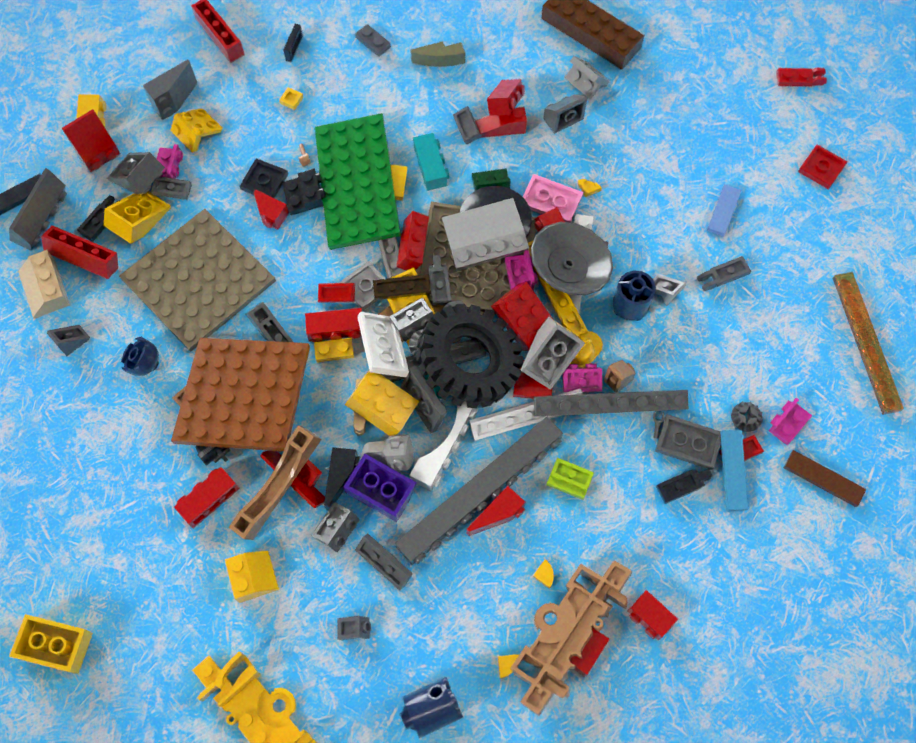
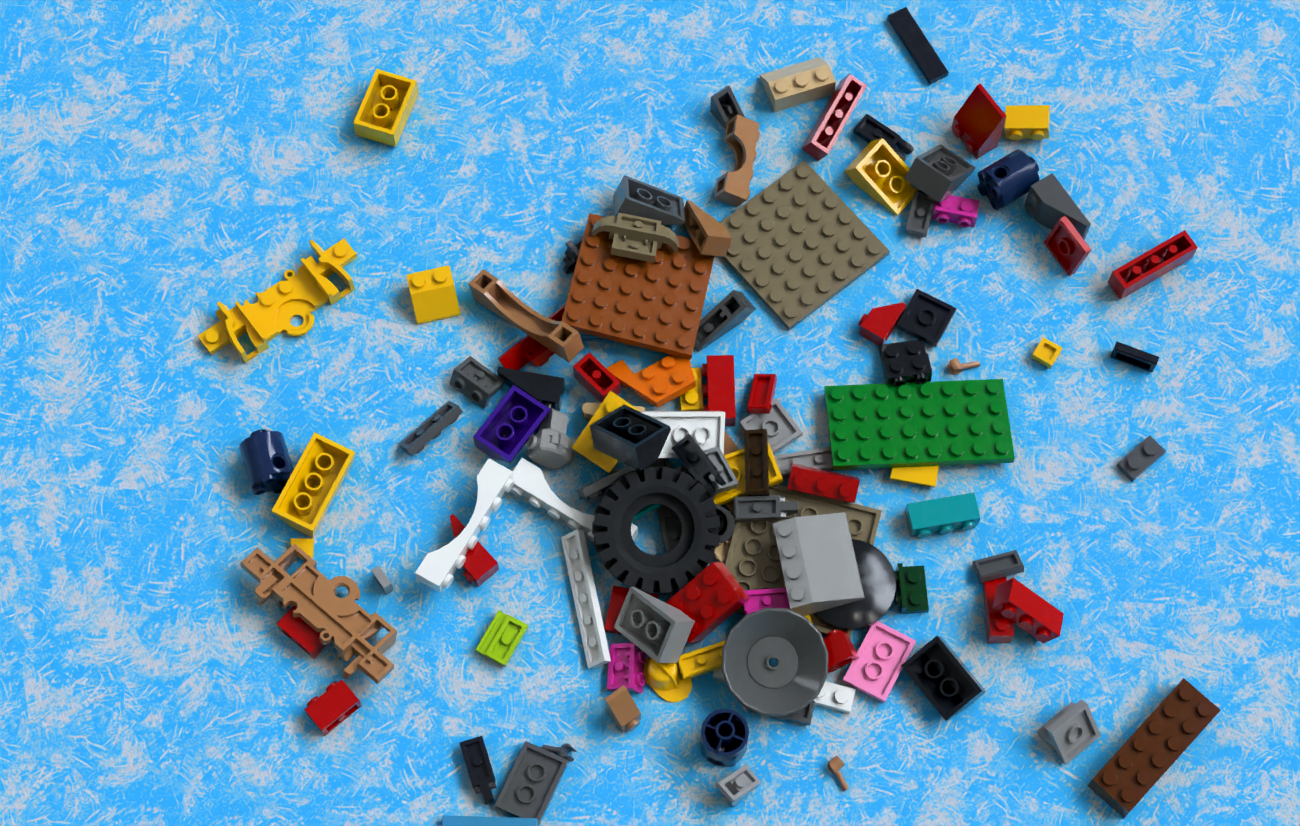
camera: 95 degrees right, 0 degrees up
dark grey slope [9,168,67,251] -> none
dark blue cylinder [121,337,159,376] -> none
yellow bracket [170,108,222,152] -> none
red brick [174,467,240,529] -> none
dark grey bracket [337,616,371,640] -> none
dark grey brick [395,417,563,565] -> none
olive slope [410,41,465,67] -> none
yellow tile [533,559,554,589] -> none
dark grey plate [534,389,689,417] -> none
dark grey slope [543,94,587,134] -> none
yellow tile [577,179,602,197] -> none
none -> yellow slope [271,432,355,538]
none -> light grey tile [371,566,393,595]
none -> white arch [415,458,514,593]
none -> red brick [573,352,621,403]
none -> black slope [590,405,671,471]
none -> dark tan plate [591,212,679,263]
none -> orange wing [606,355,696,408]
none -> dark grey slope [613,175,685,225]
none -> black hinge [672,434,726,496]
none -> medium nougat slope [683,200,732,257]
none -> medium nougat arch [714,114,760,207]
none -> medium nougat hand [828,756,849,791]
none -> black slope [901,636,986,721]
none -> dark blue cylinder [977,149,1040,211]
none -> red tile [1044,216,1091,276]

